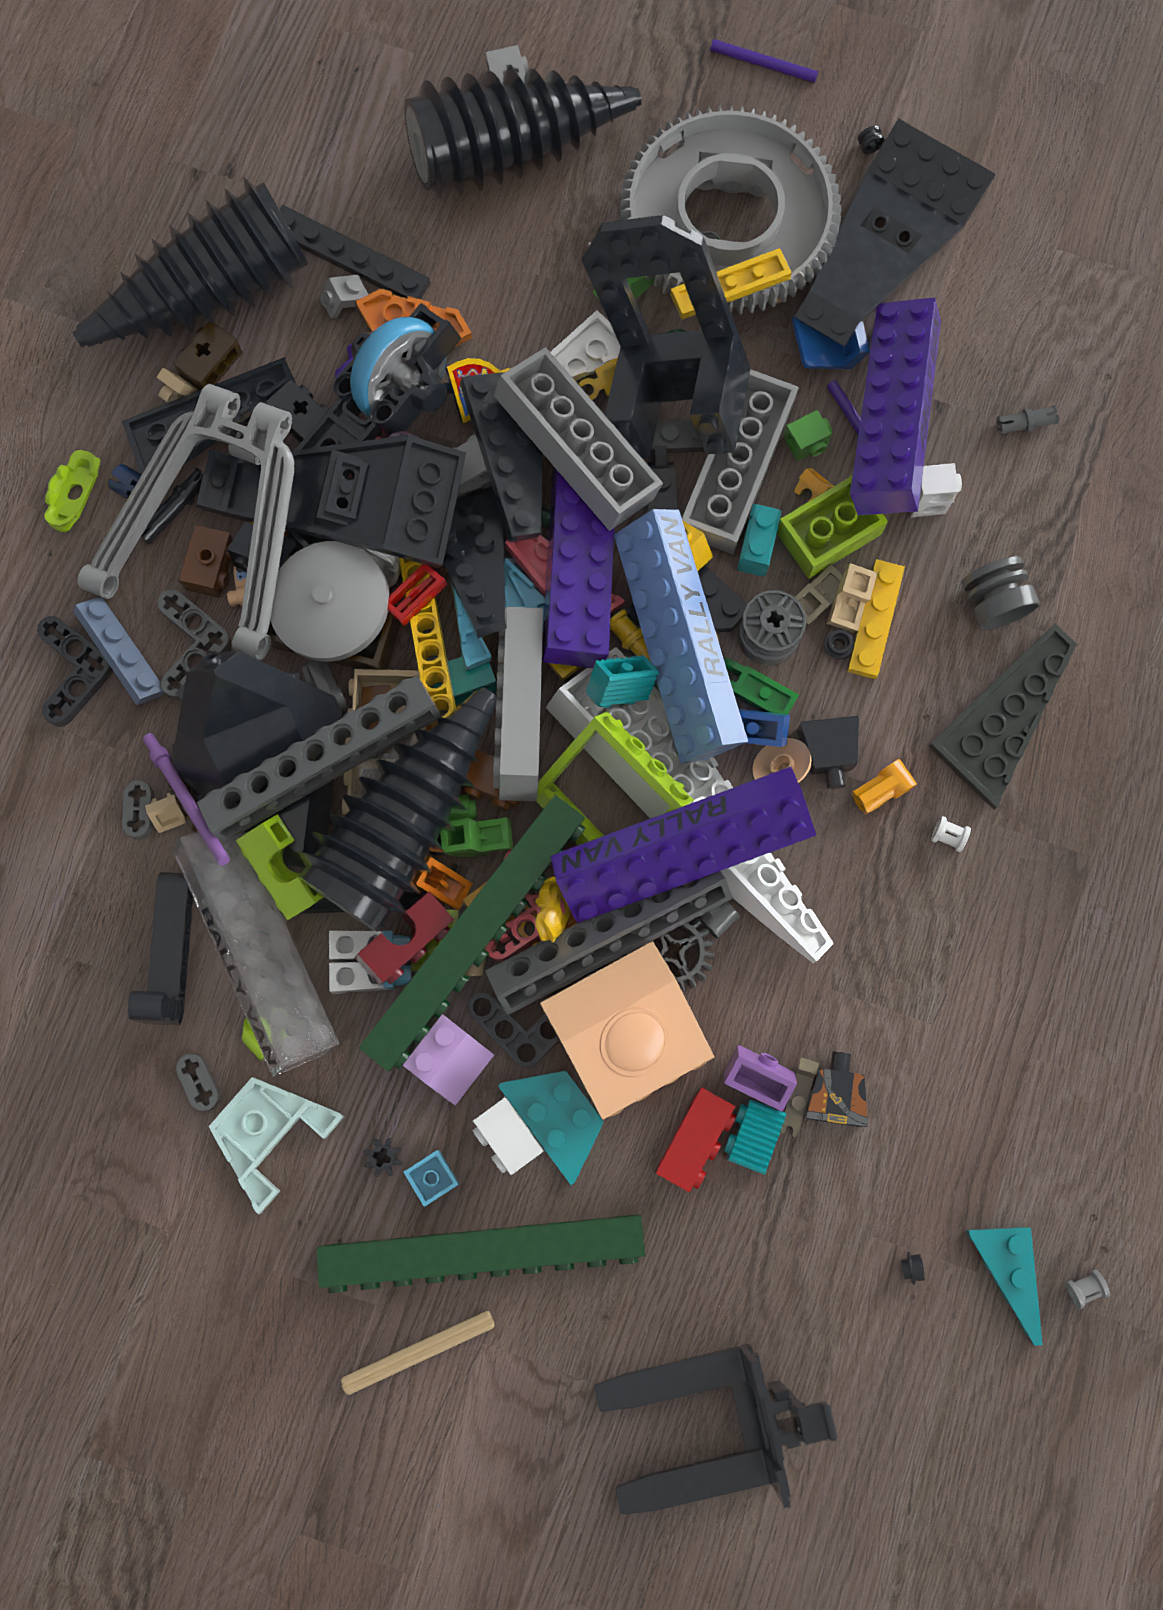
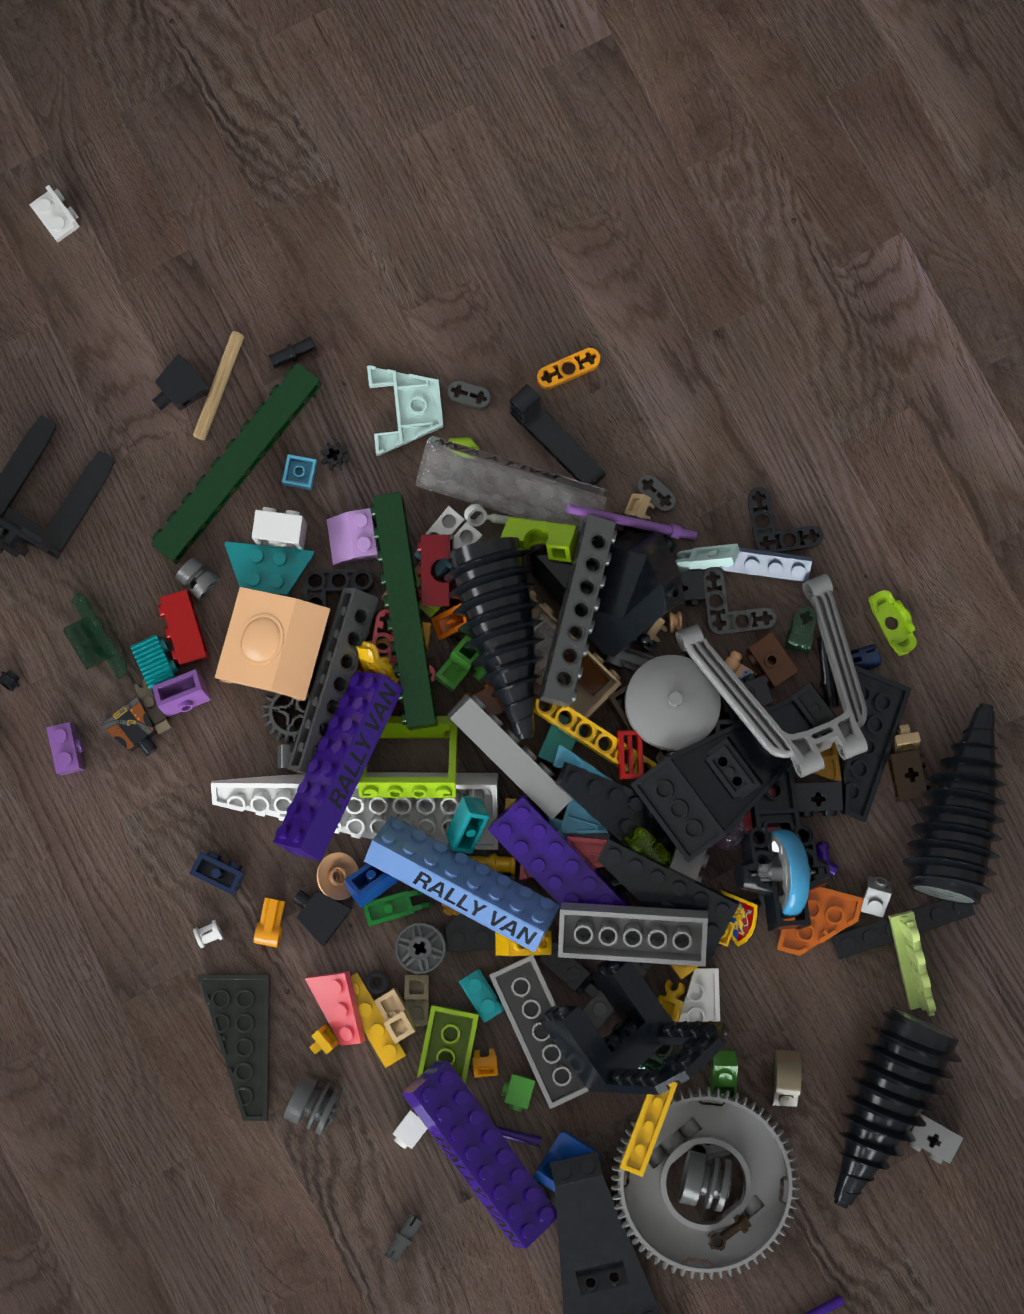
camera: 140 degrees right, 5 degrees up
none -> medium lavender brick [46,722,85,775]
none -> clear green bracket [63,592,127,680]
none -> black torso [152,354,210,410]
none -> flat silver wheel [175,556,220,601]
none -> dark blue brick [189,850,247,895]
none -> black pin [268,336,317,369]
none -> coral wing [305,971,366,1046]
none -> yellow tile [309,1024,340,1055]
none -> white piece [464,504,516,527]
none -> light orange beam [537,348,600,389]
none -> clear neon green hinge [625,827,672,865]
none -> light aqua hinge [675,544,740,572]
none -> dark grey wheel [679,1150,732,1212]
none -> dark brown bar [708,1213,752,1251]
none -> dark tan brick [772,1050,802,1107]
none -> clear green piece [785,607,817,654]
none -> yellowish green fence [888,910,936,1017]

